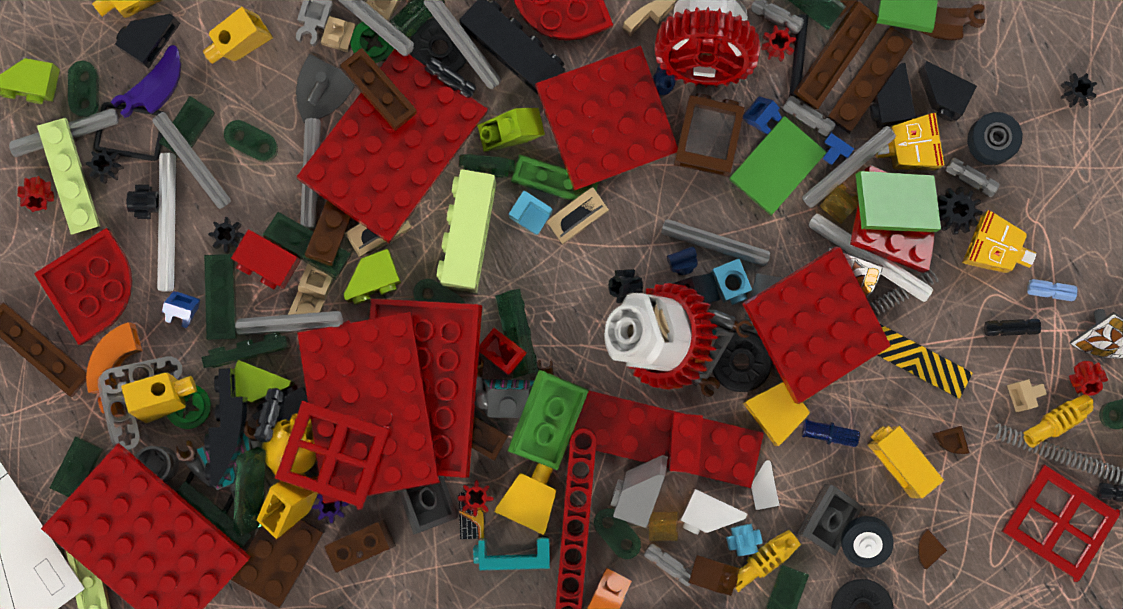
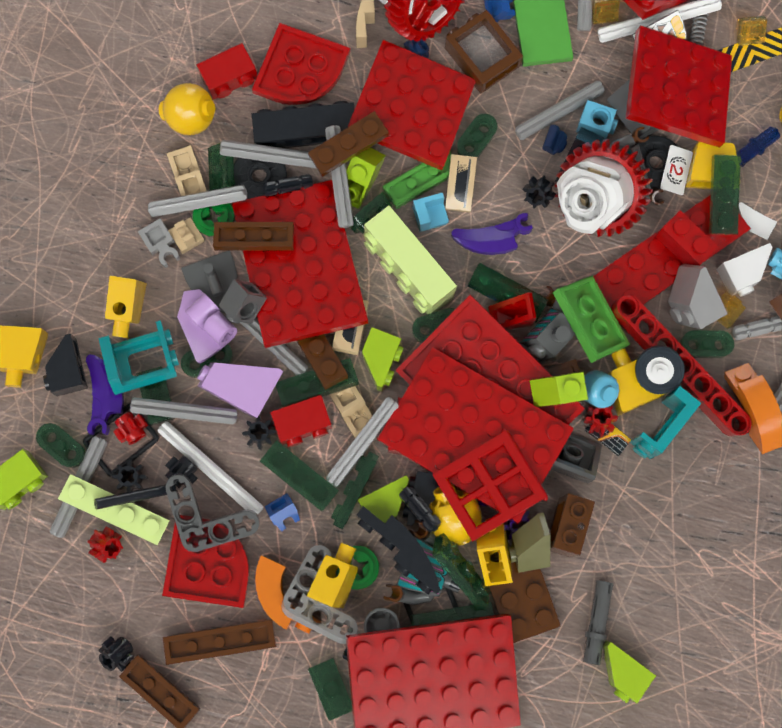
camera: 50 degrees left, 5 degrees down
none -> black piece [94,484,176,510]
none -> teal window [98,320,179,395]
none -> red gear [113,412,148,445]
none -> dark grey beam [166,473,260,552]
none -> lavender panel [177,289,237,363]
none -> lavender slope [197,362,283,418]
none -> dark grey brick [219,279,267,324]
none -> reddish brown plate [308,111,389,177]
none -> light grey axle [325,125,354,228]
none -> dark purple piece [451,213,533,255]
none -> clear green plate [457,114,498,159]
none -> olive slope [508,512,551,573]
none -> lime slope [530,371,588,407]
none -> medium azure head [585,370,619,408]
none -> black wheel [635,345,685,394]
none -> white sticker [660,145,693,195]
none -> clear green plate [709,155,741,235]
none -> clear yellow tile [736,15,767,46]

